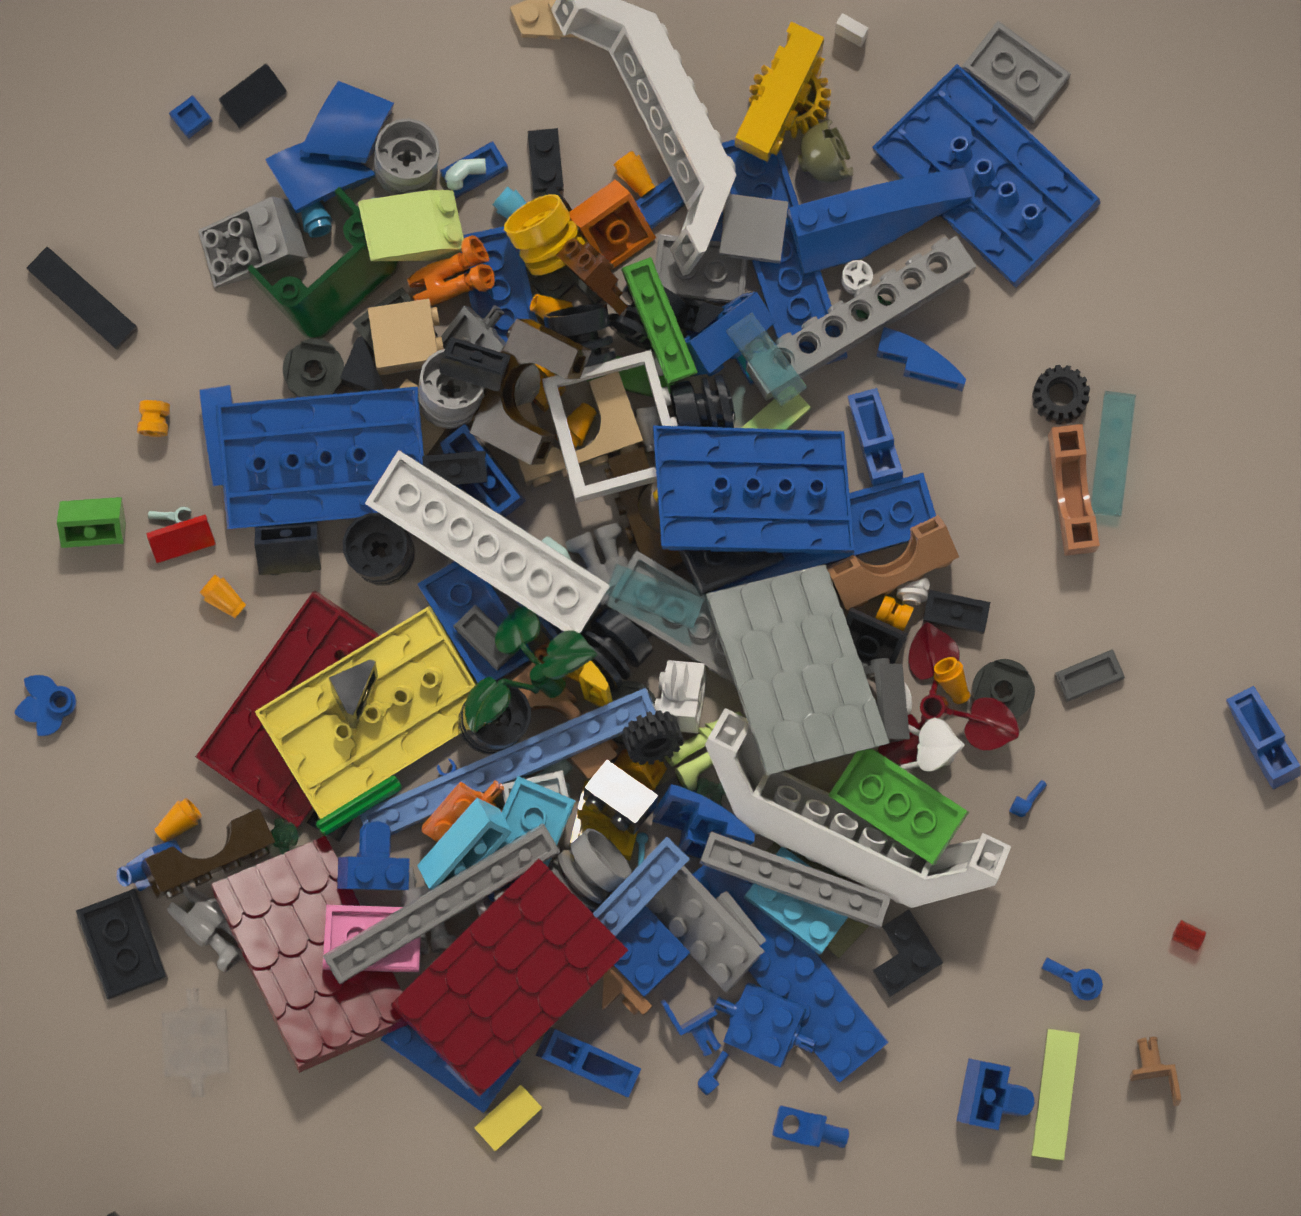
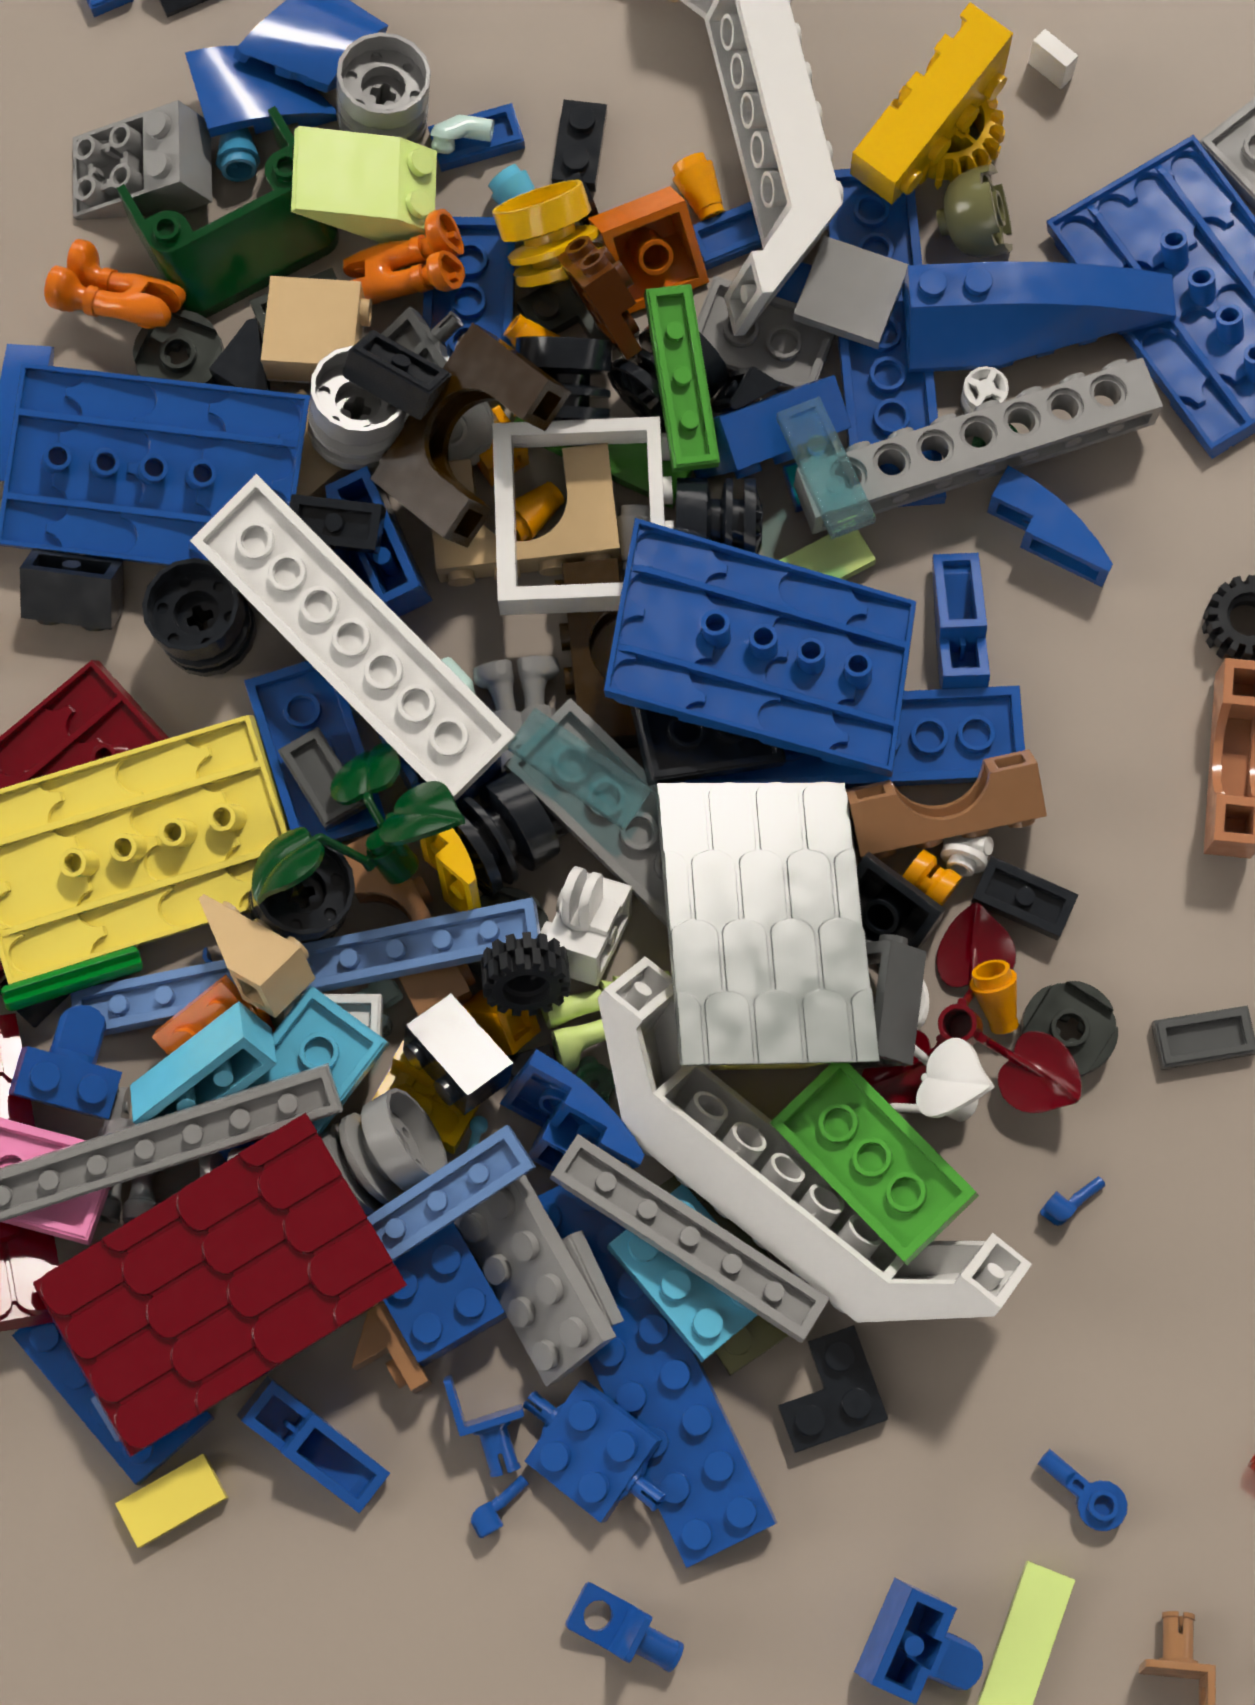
camera: 15 degrees right, 5 degrees down
black slope [329,660,378,729] -> none
none -> orange piece [44,239,186,329]
none -> tan slope [199,894,316,1018]

